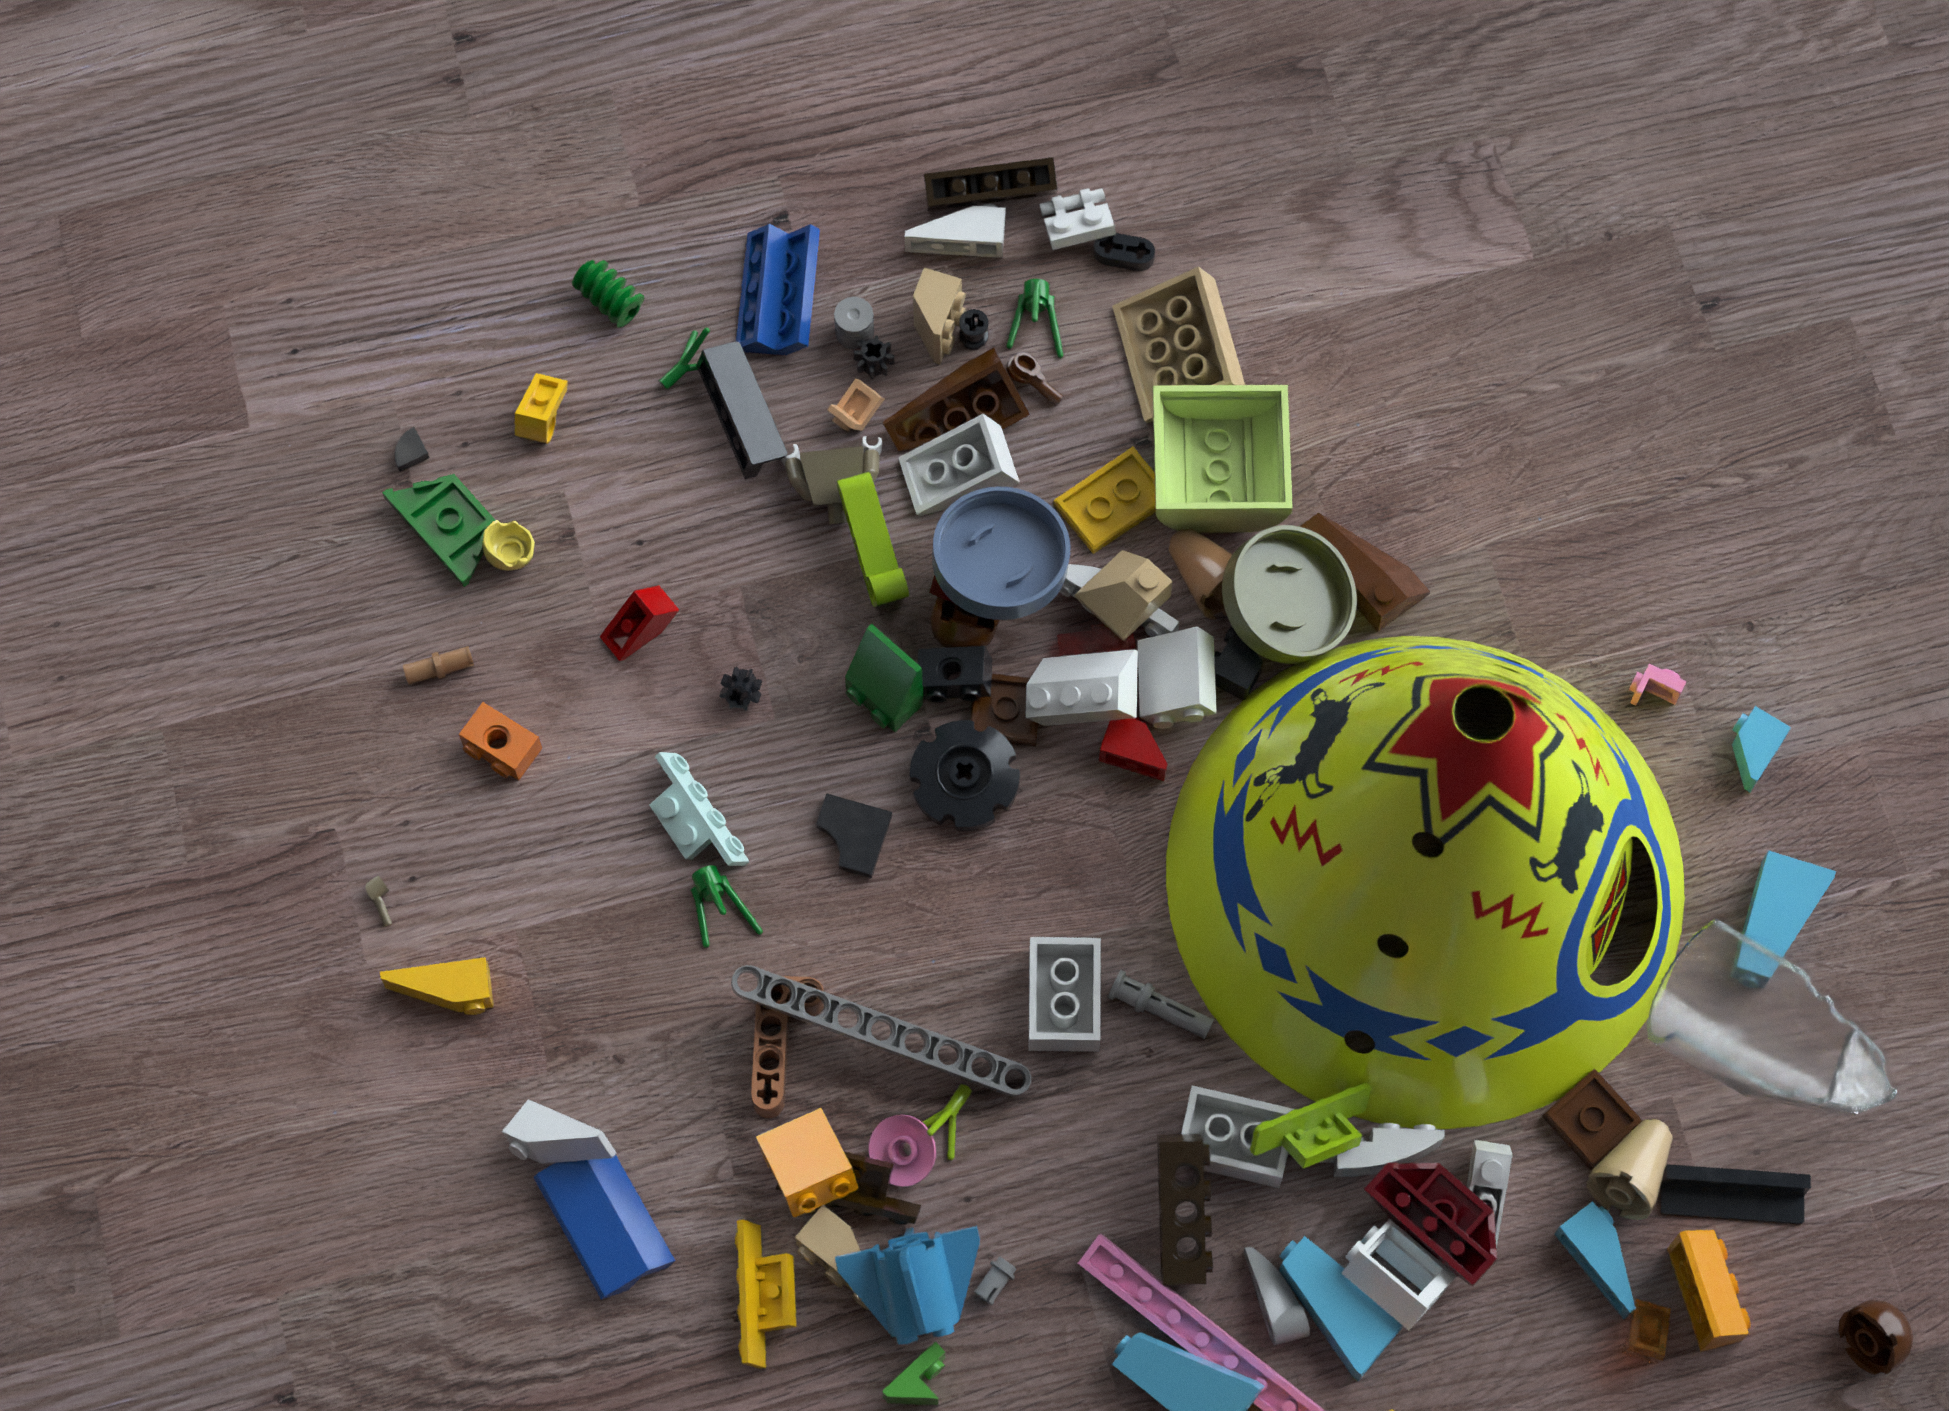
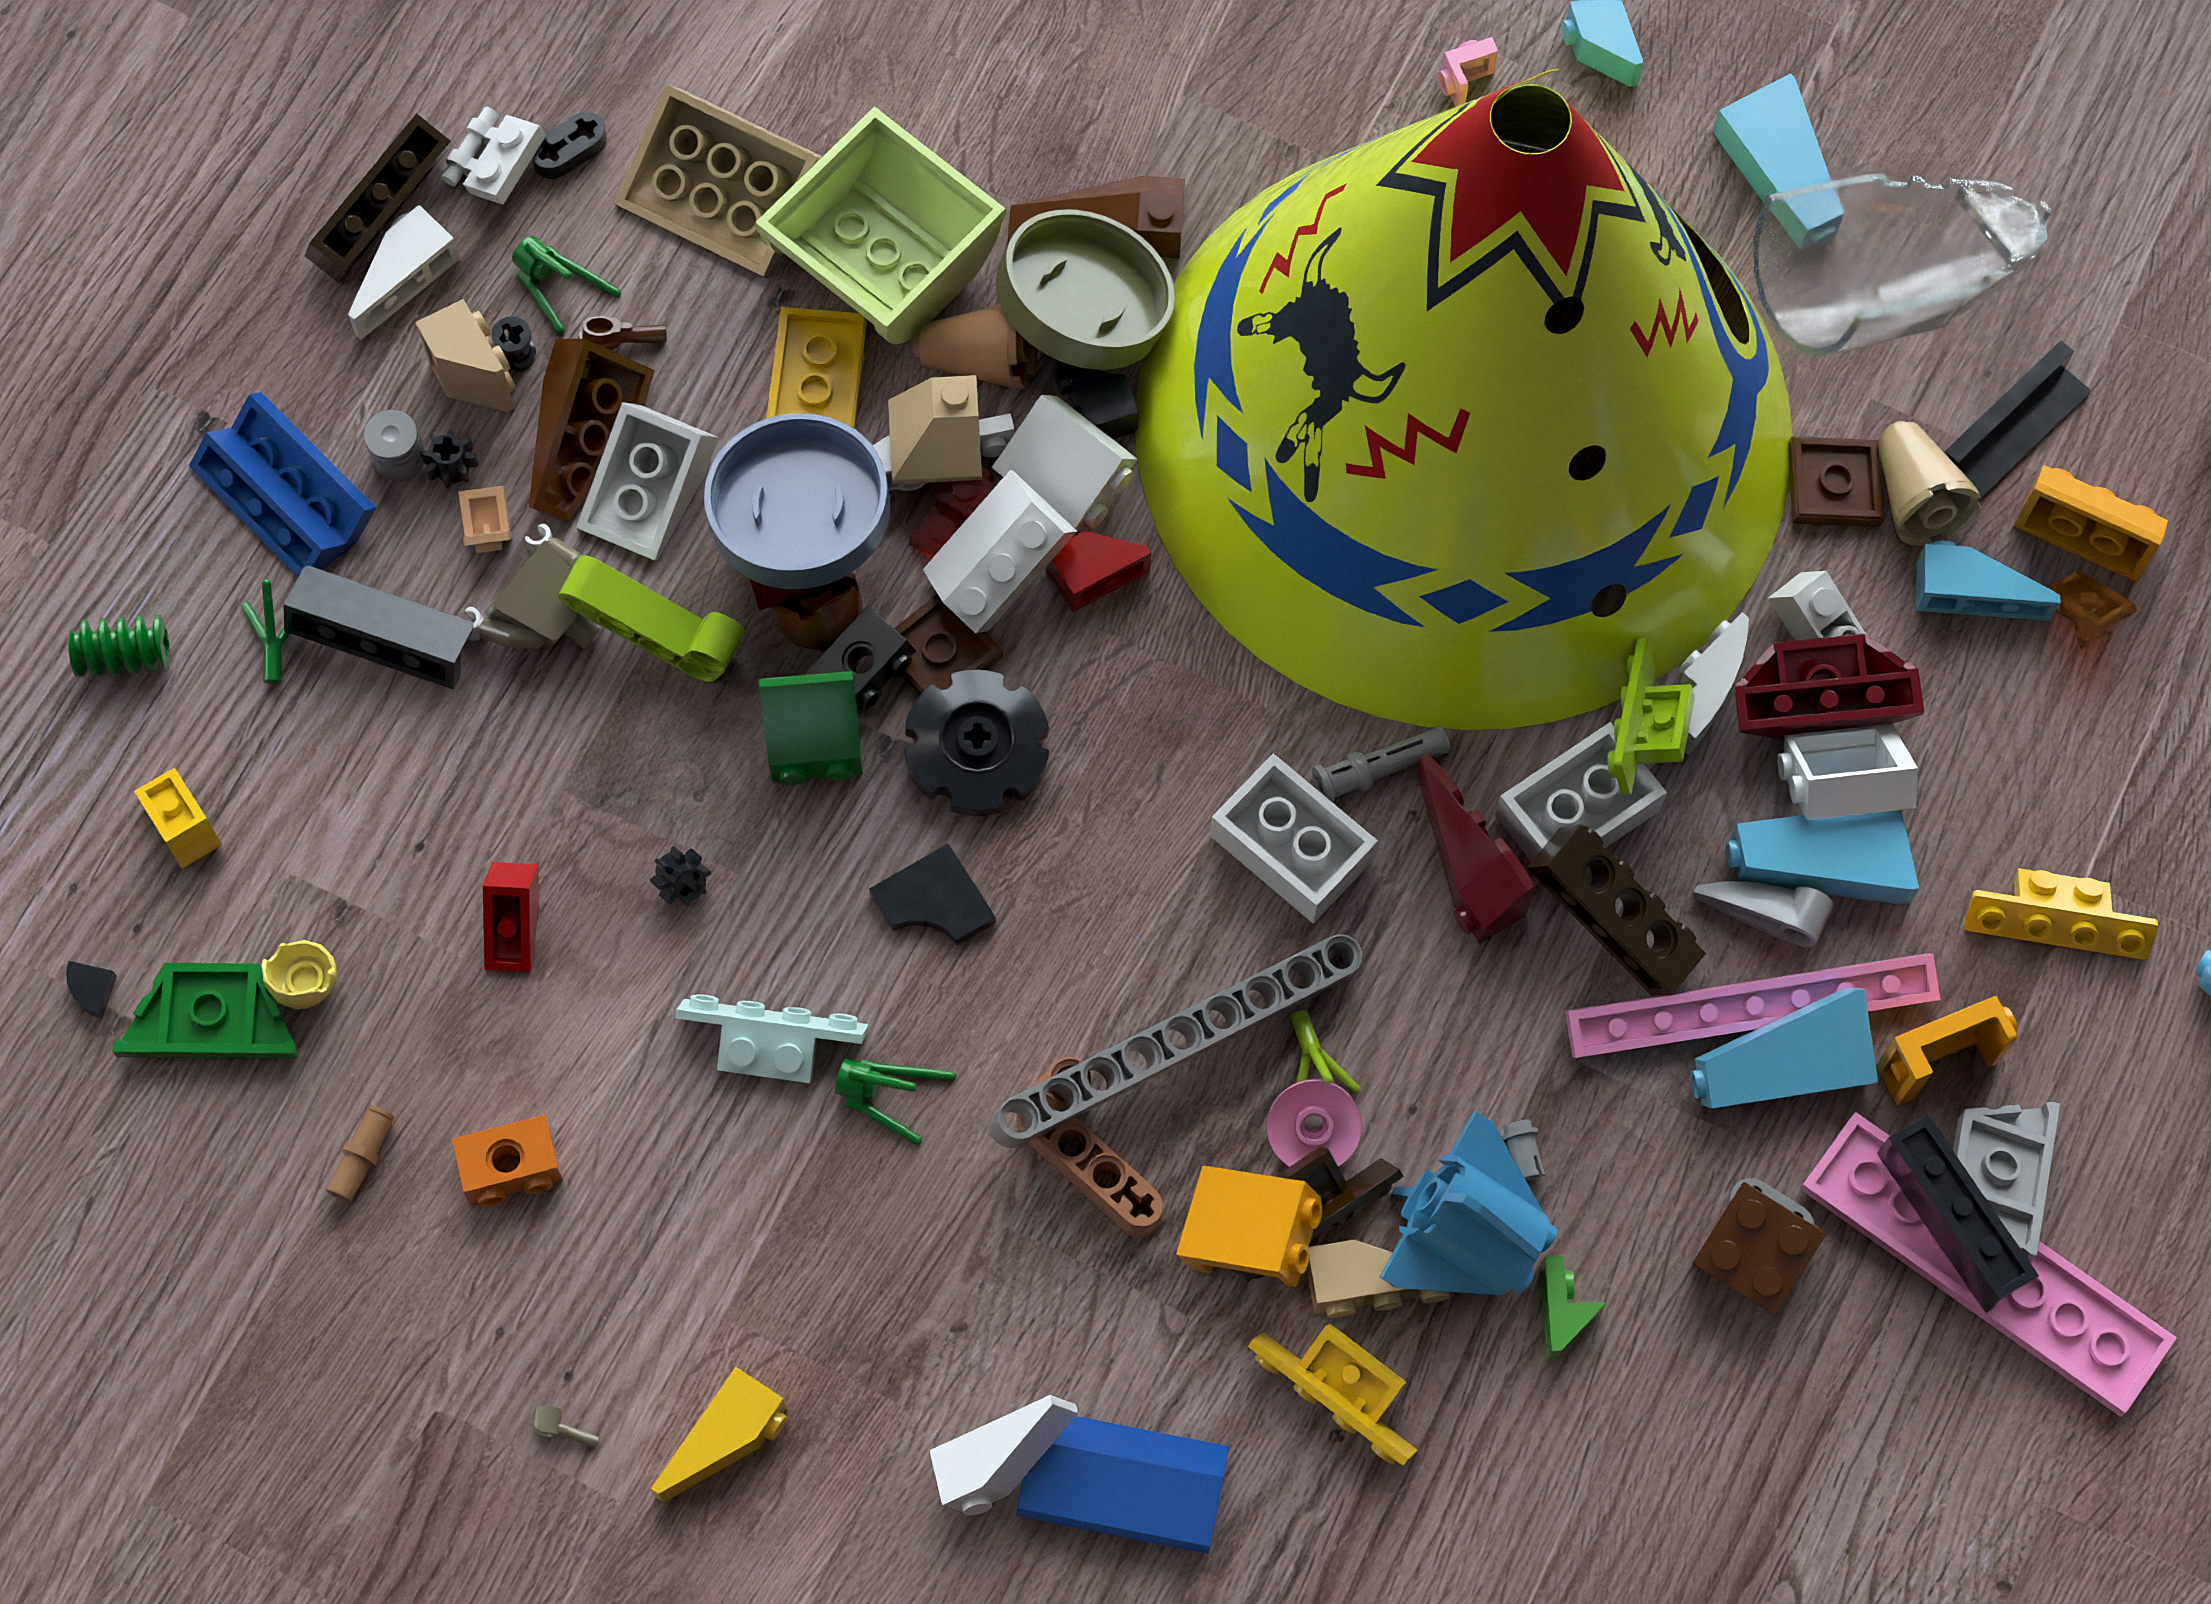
camera: 50 degrees left, 0 degrees up
none -> dark red wedge [1417,753,1536,944]

